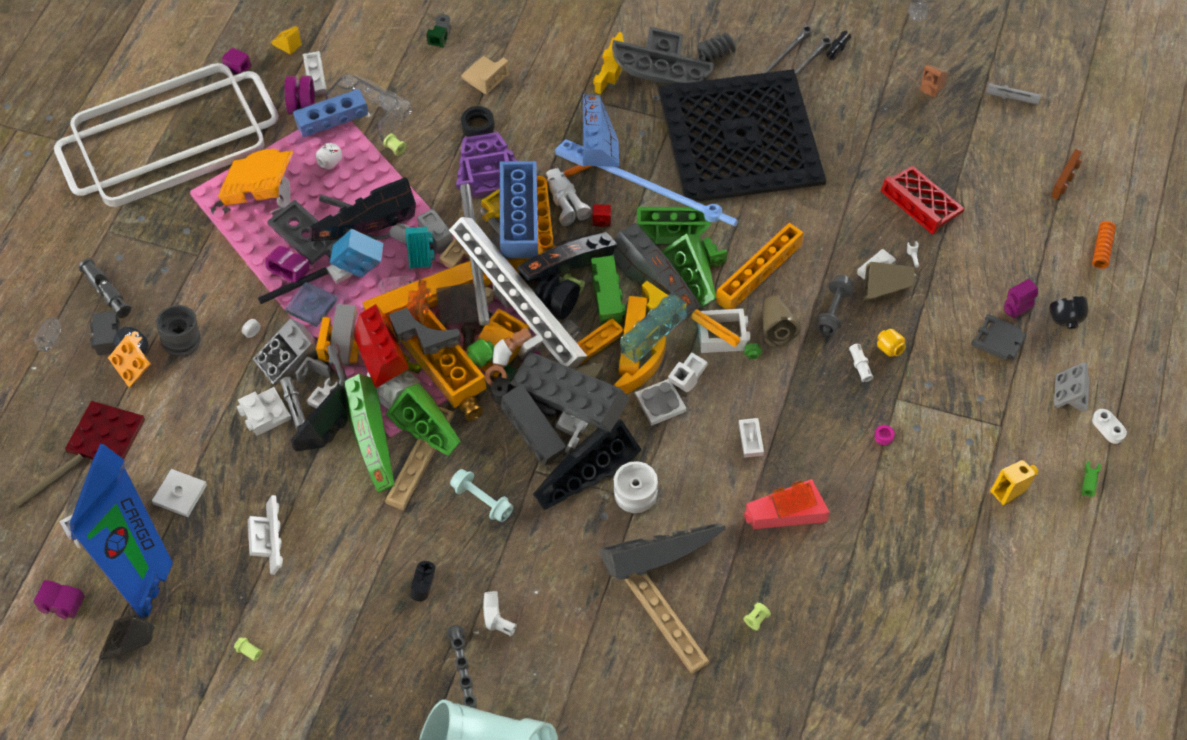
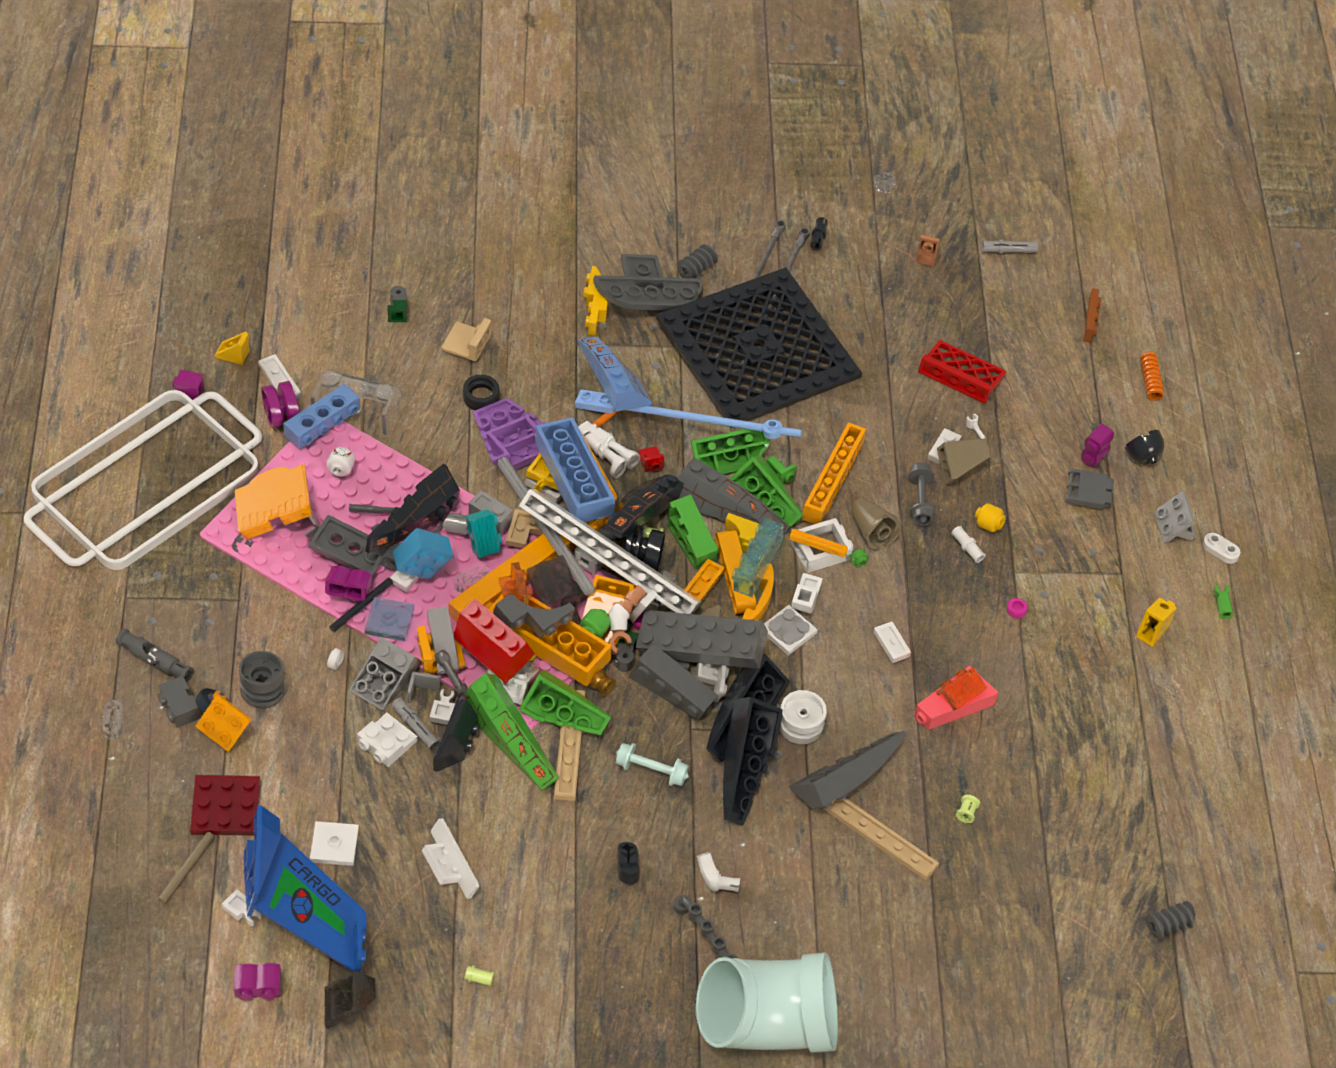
camera: 25 degrees left, 5 degrees down
yellowish green bush [383,133,407,156] -> none
none -> black wedge [723,697,783,826]

